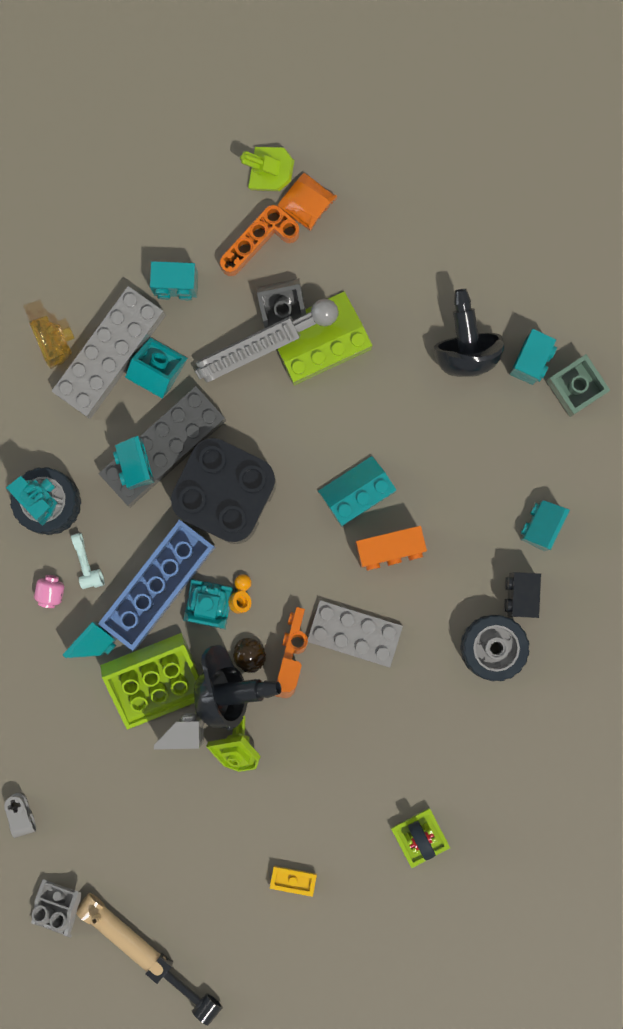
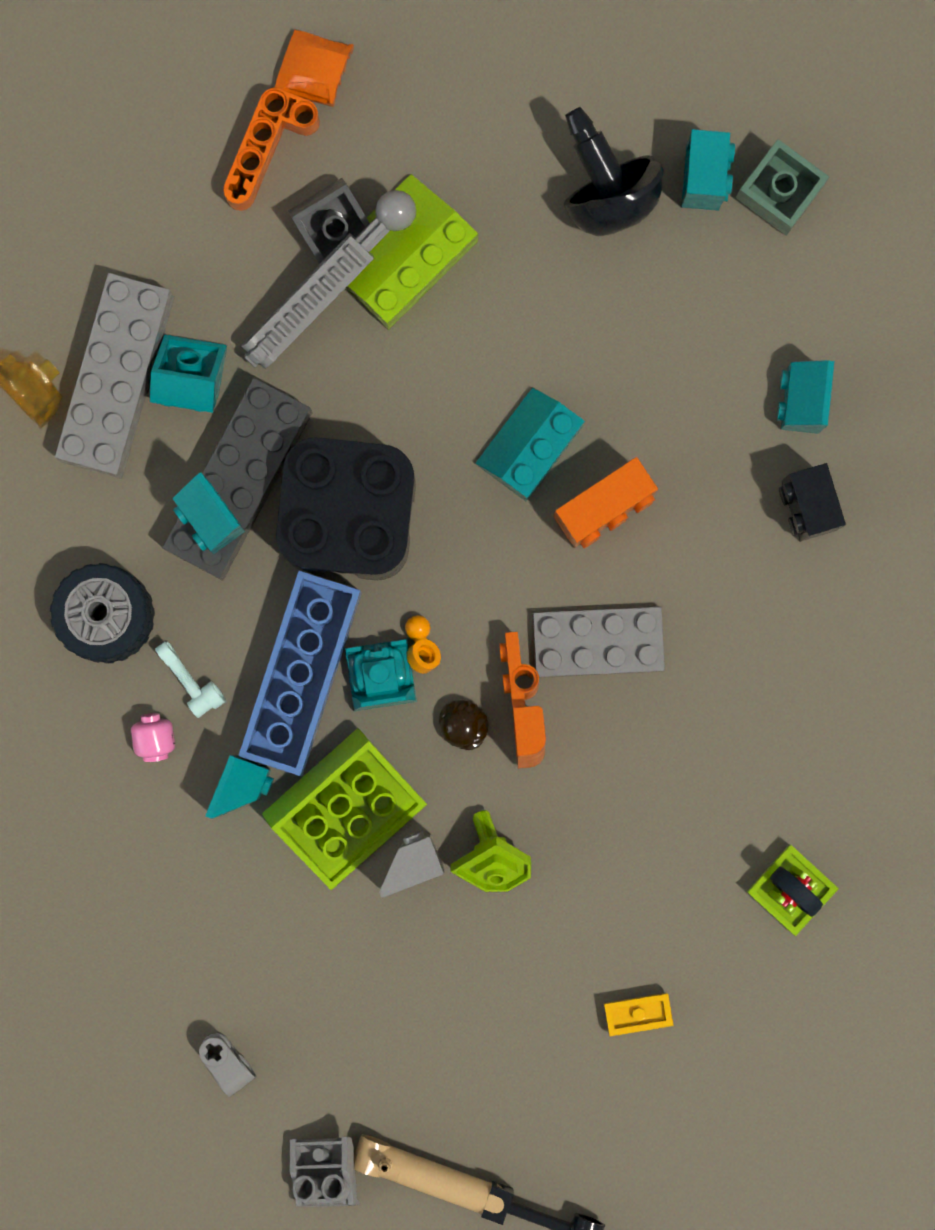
camera: 25 degrees left, 0 degrees up
teal brick [6,476,57,526] -> none
teal brick [150,261,198,301] -> none
black piece [194,645,281,731] -> none
lime piece [240,147,295,191] -> none
wheel [460,615,530,681] -> none

